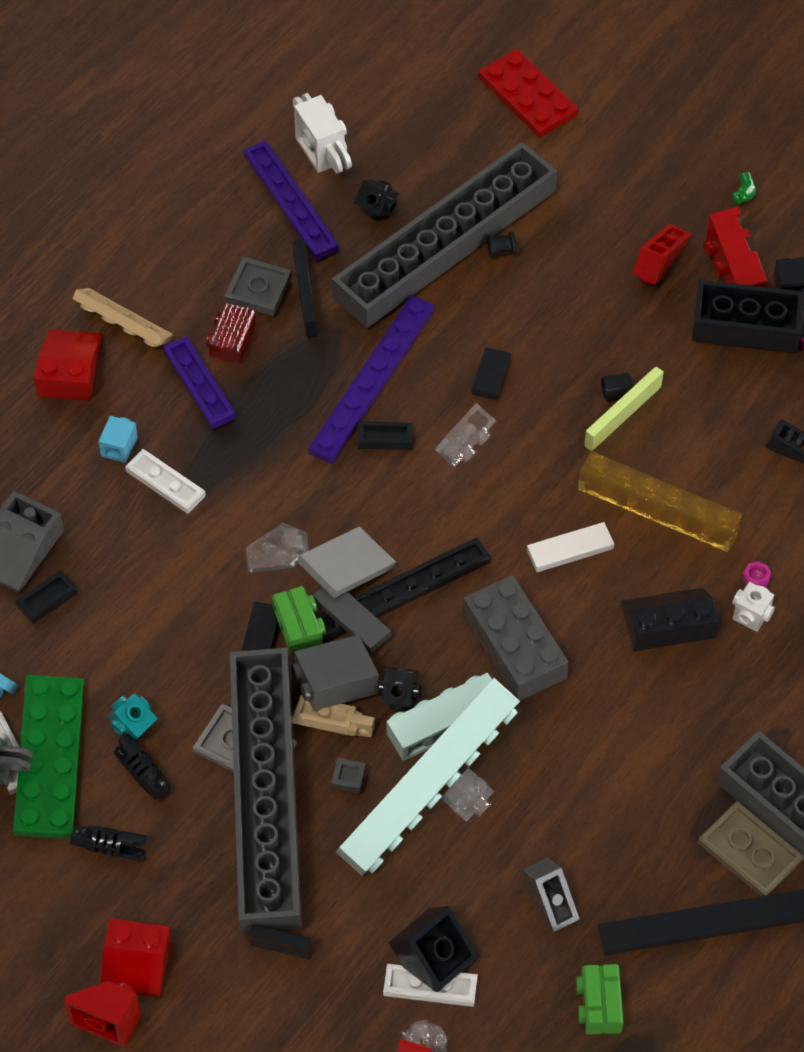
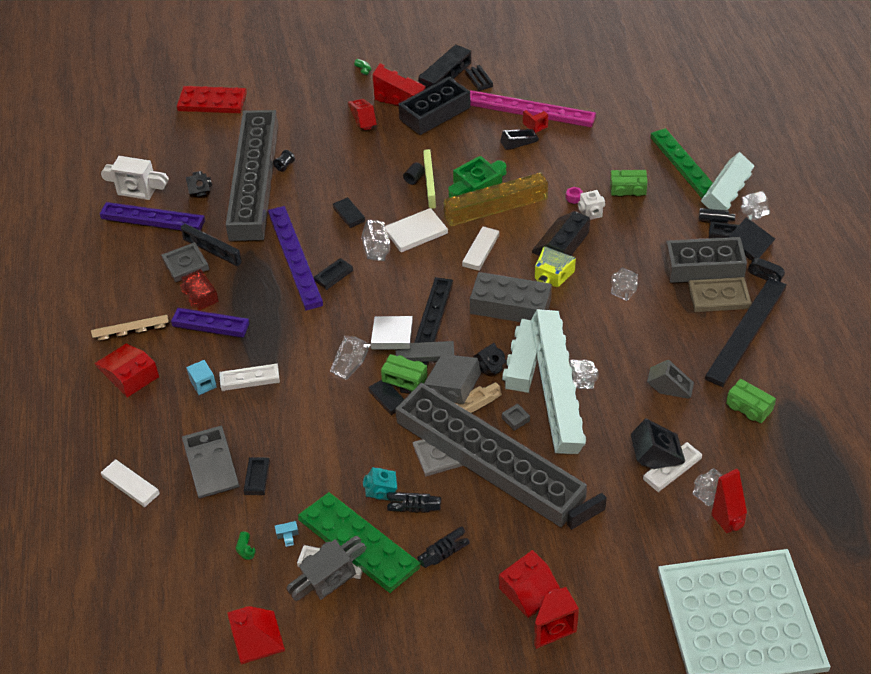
camera: 45 degrees left, 10 degrees down
none -> white tile [384,208,448,252]
none -> green brick [448,156,507,204]
none -> neon yellow torso [535,246,576,287]
none -> clear brick [610,267,639,301]

